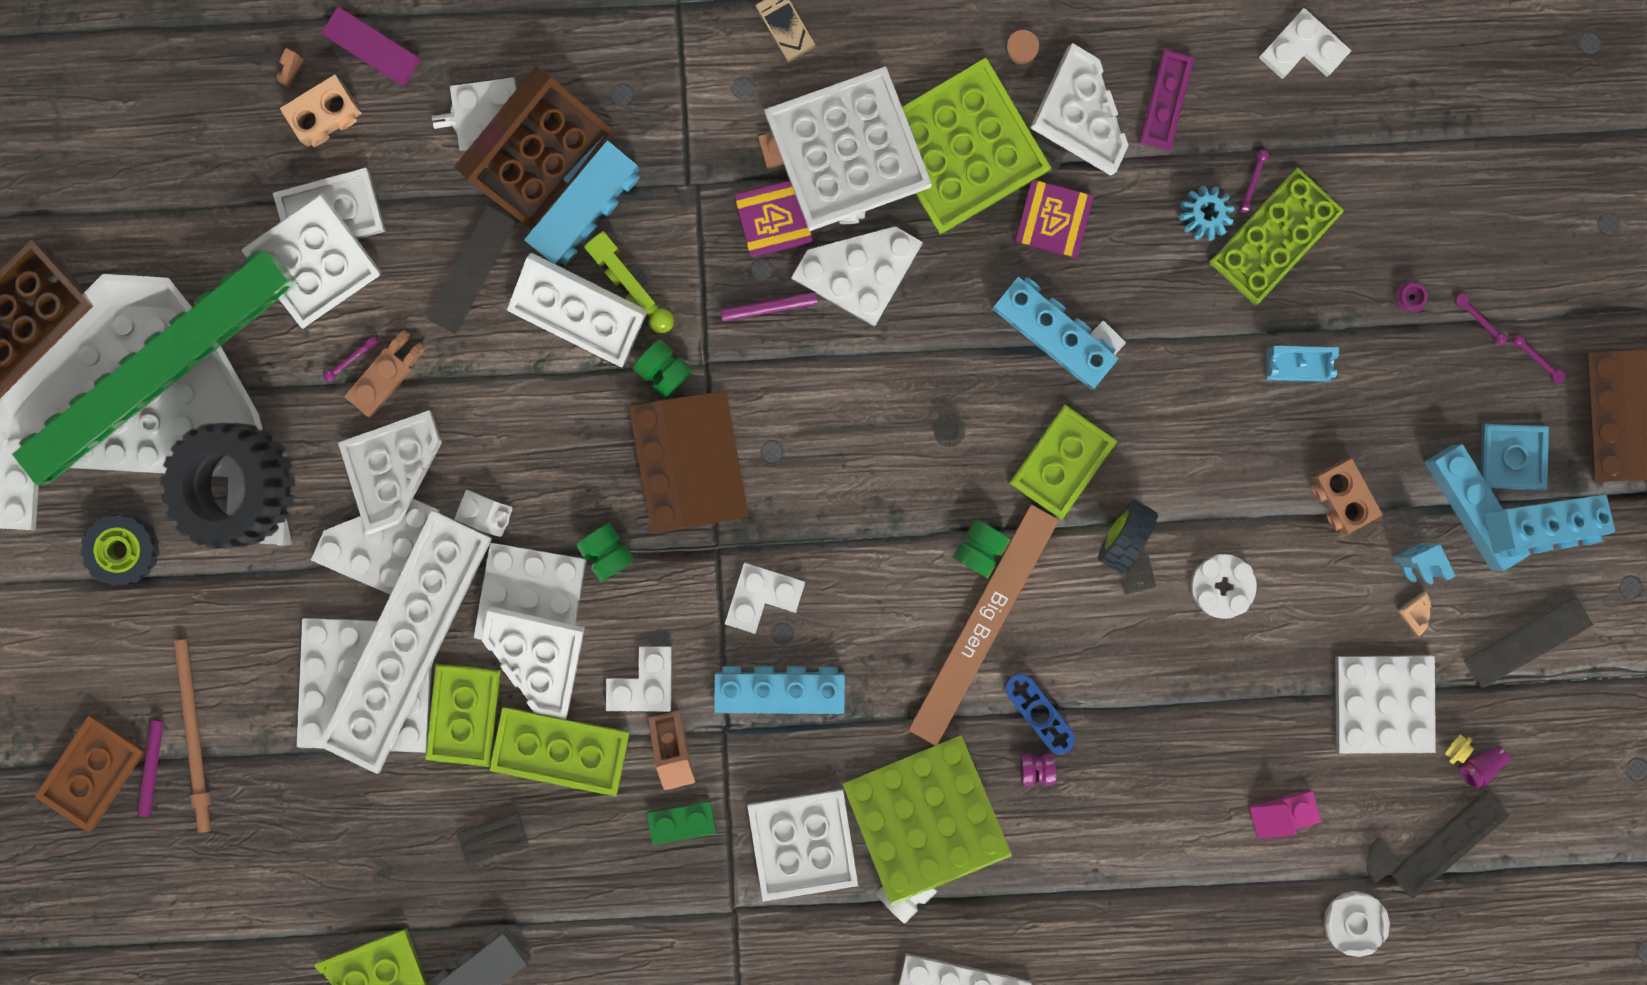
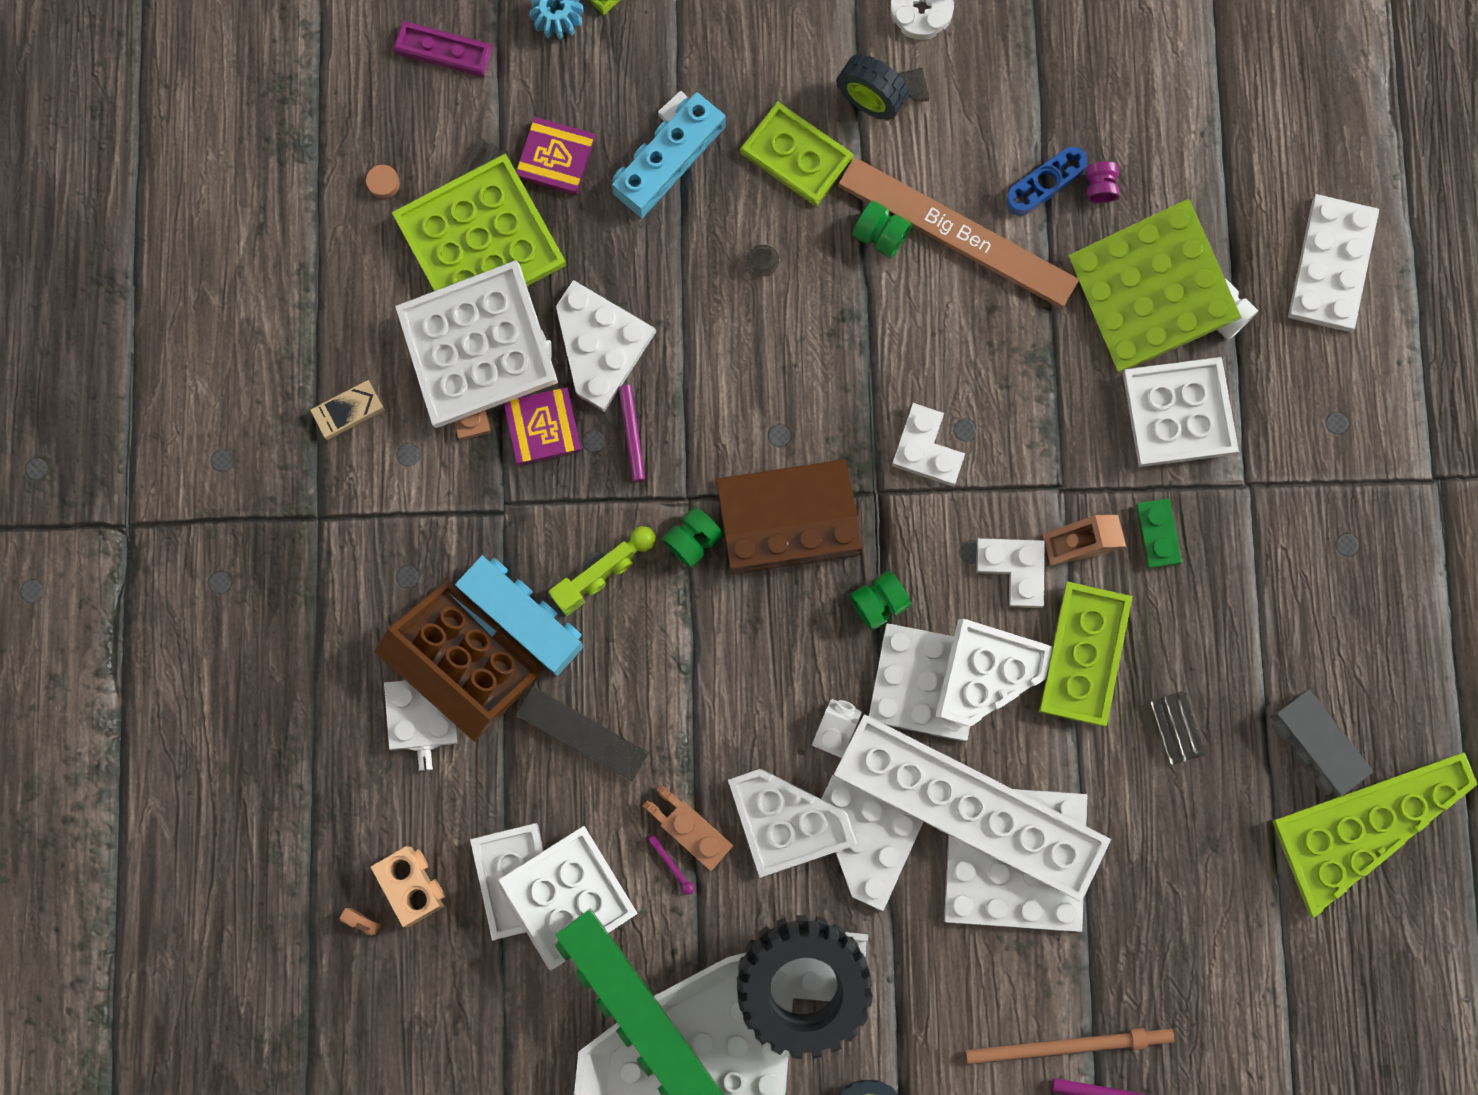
camera: 85 degrees left, 10 degrees down
magenta tile [321,7,421,87] -> none
lime tile [425,663,501,767] -> none
white plate [507,253,648,368] -> none
medium azure brick [714,666,845,714] -> none
white plate [1030,43,1128,175] -> none

